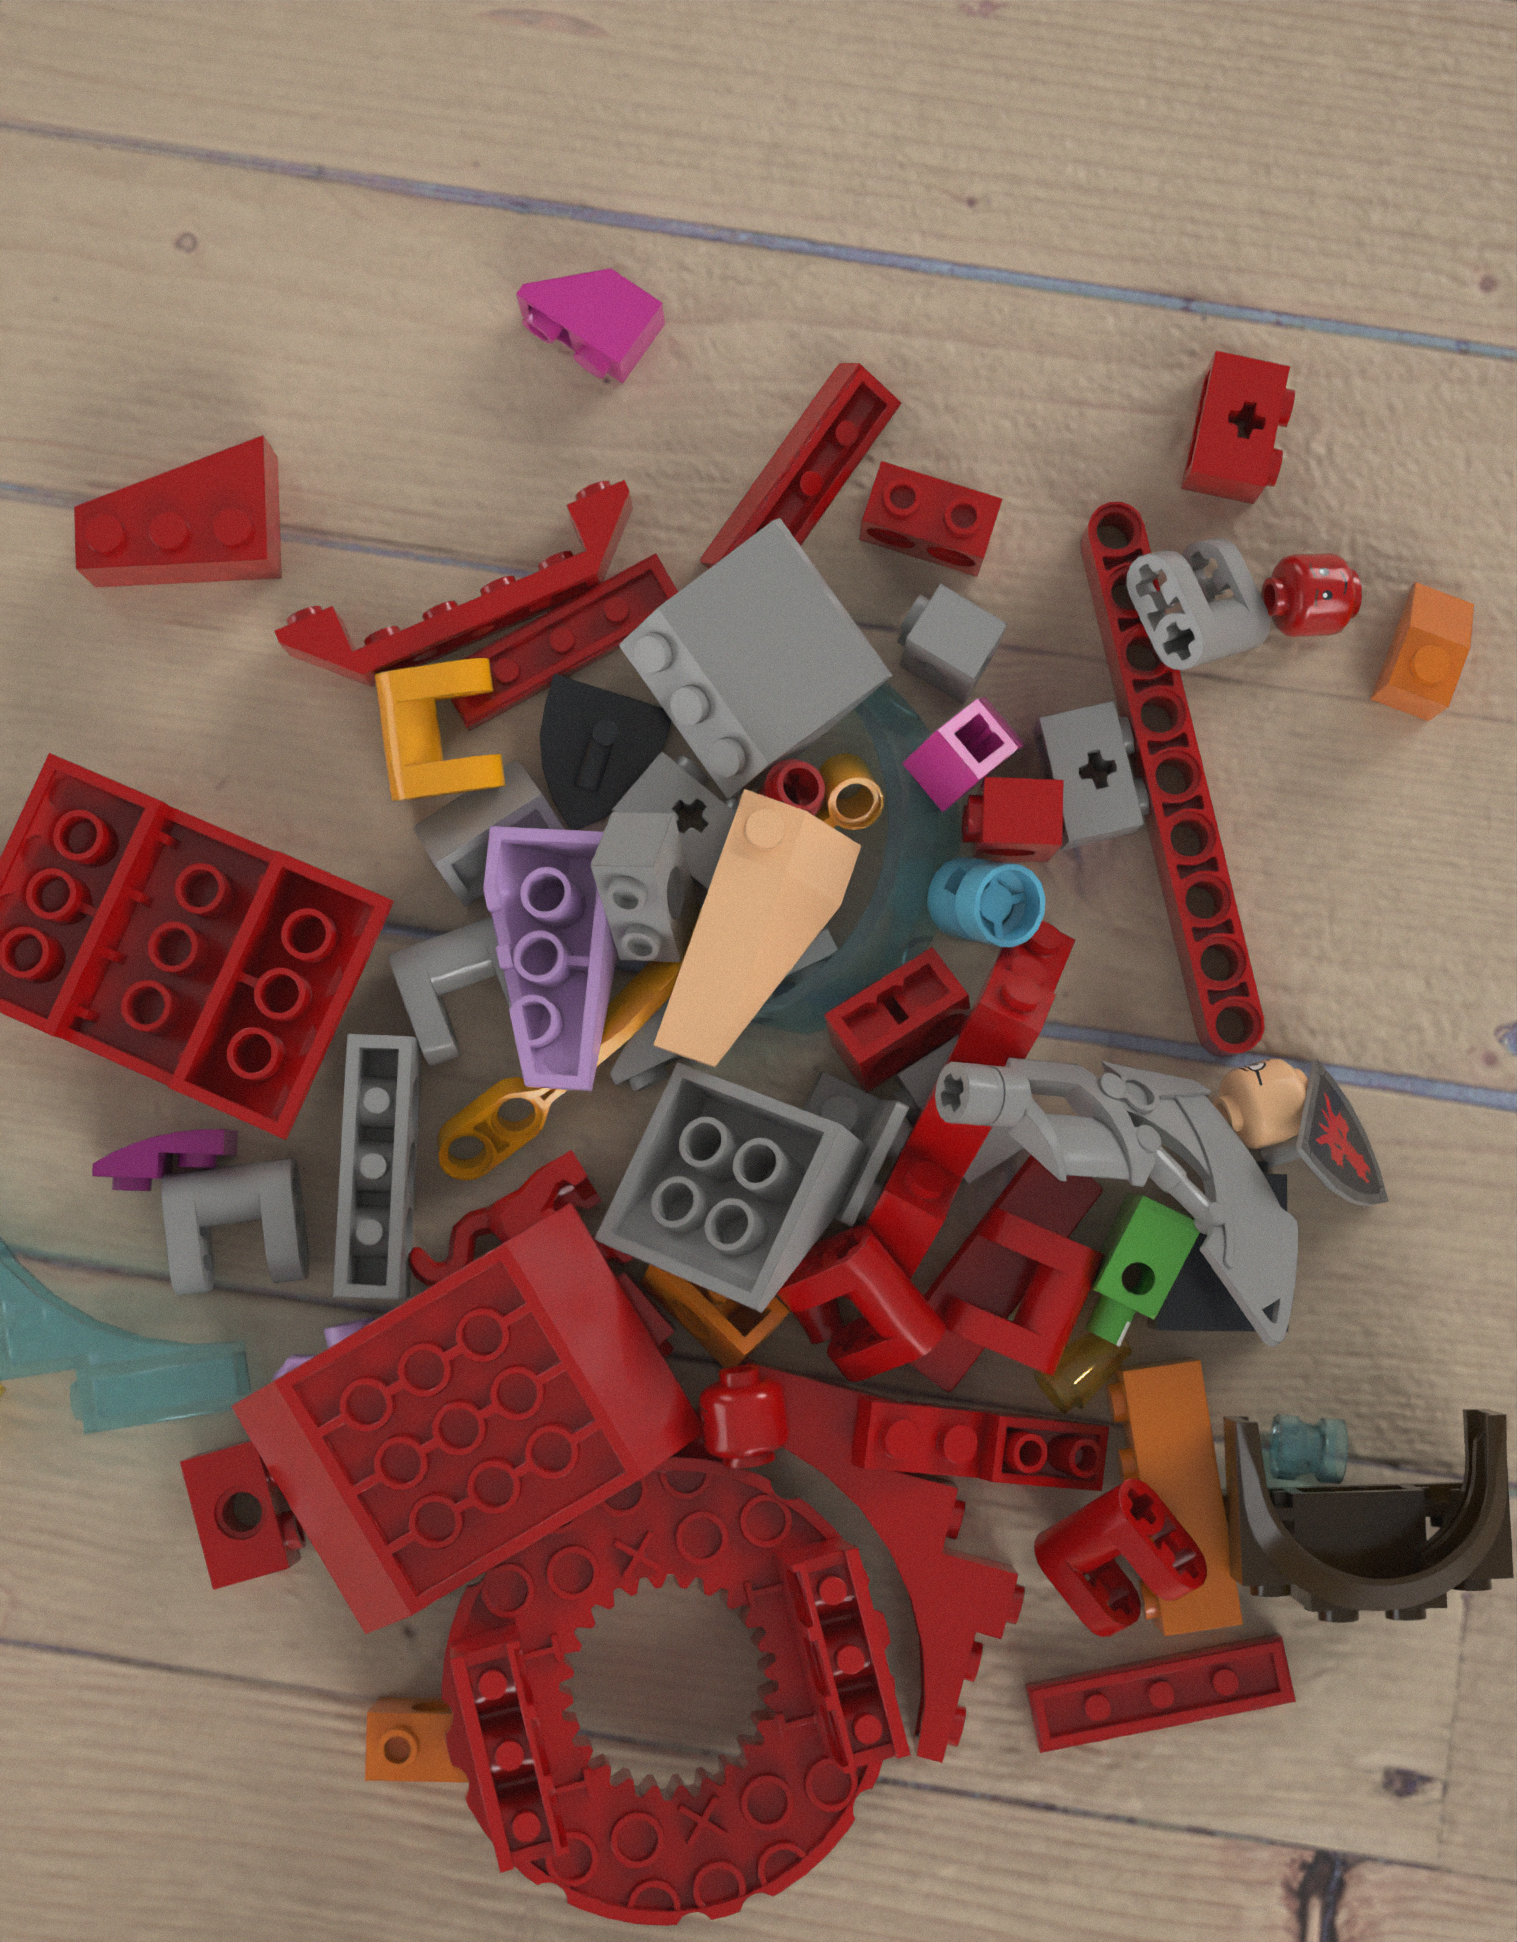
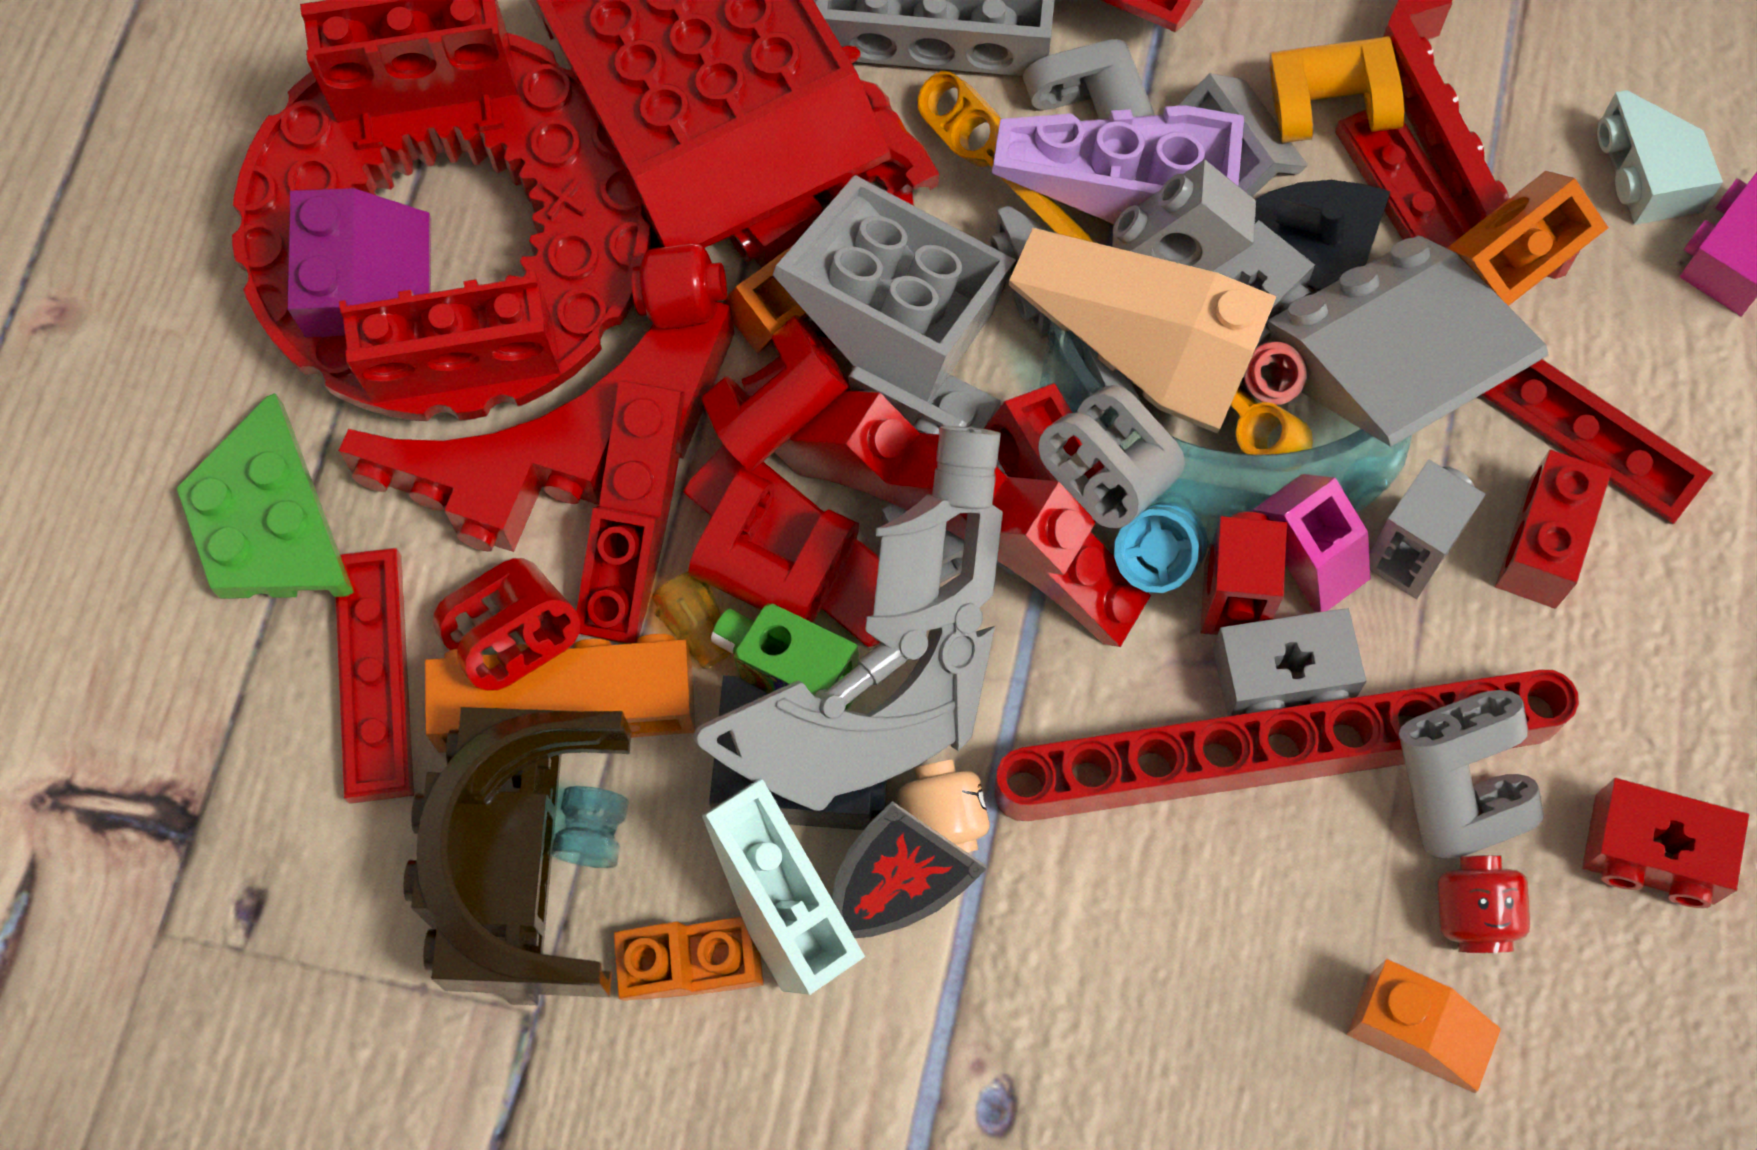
camera: 95 degrees right, 15 degrees down
none -> bright green wing [177,393,354,599]
none -> magenta slope [288,188,431,337]
none -> orange slope [614,916,764,1001]
none -> light aqua slope [702,779,865,995]
none -> light grey connector [1038,385,1185,528]
none -> orange brick [1447,171,1609,306]
none -> light aqua slope [1597,90,1723,225]

